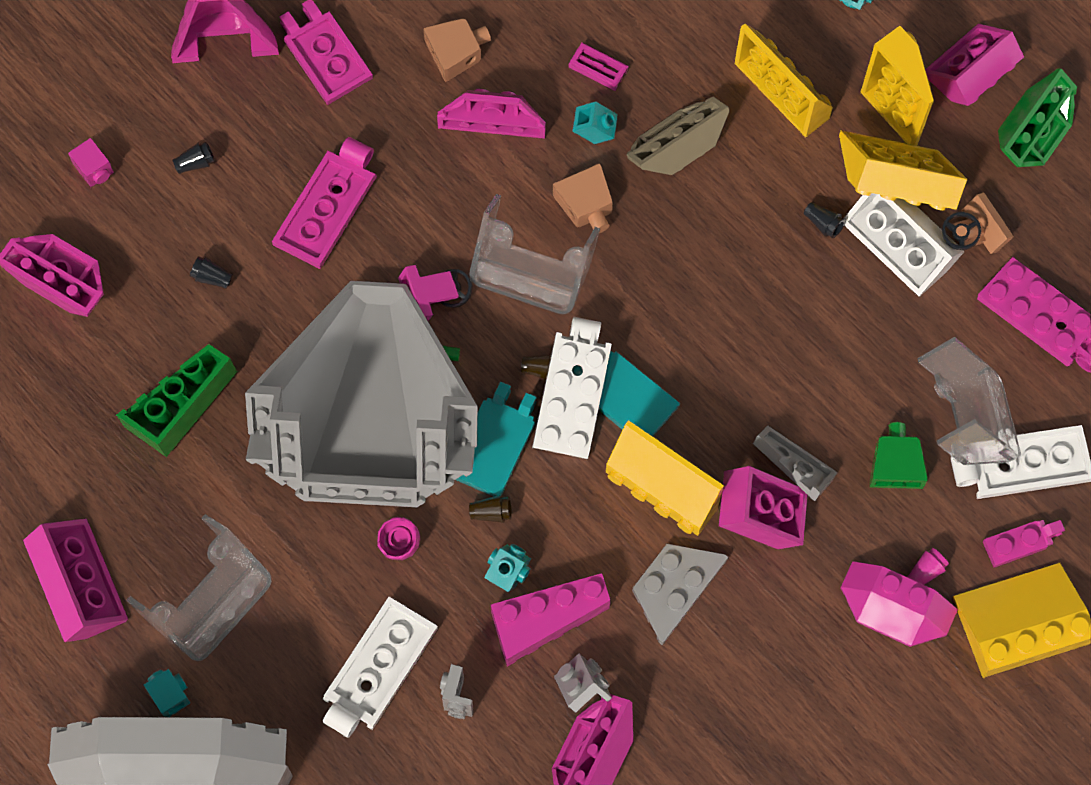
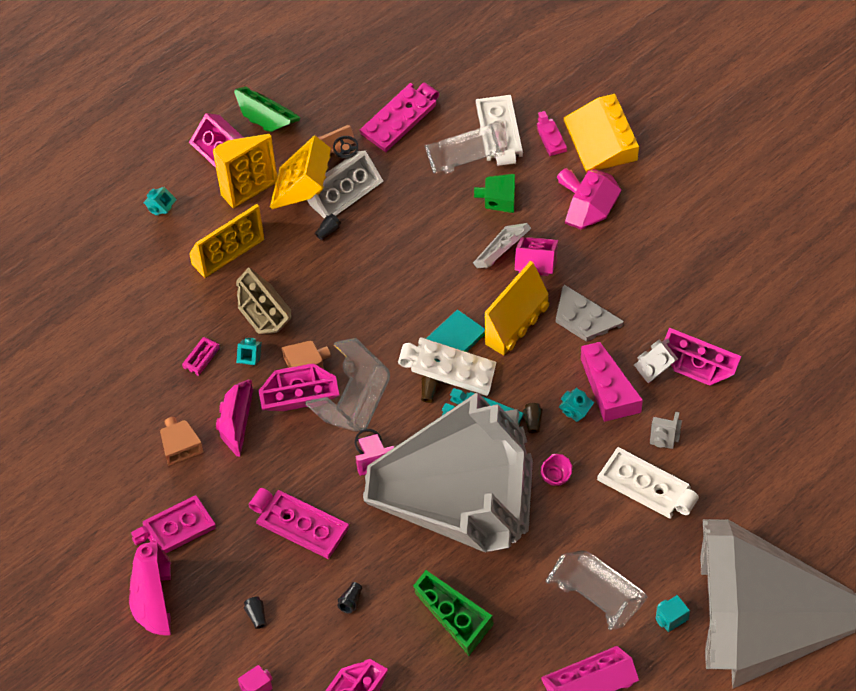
camera: 85 degrees left, 15 degrees down
none -> dark pink wedge [259,363,339,411]

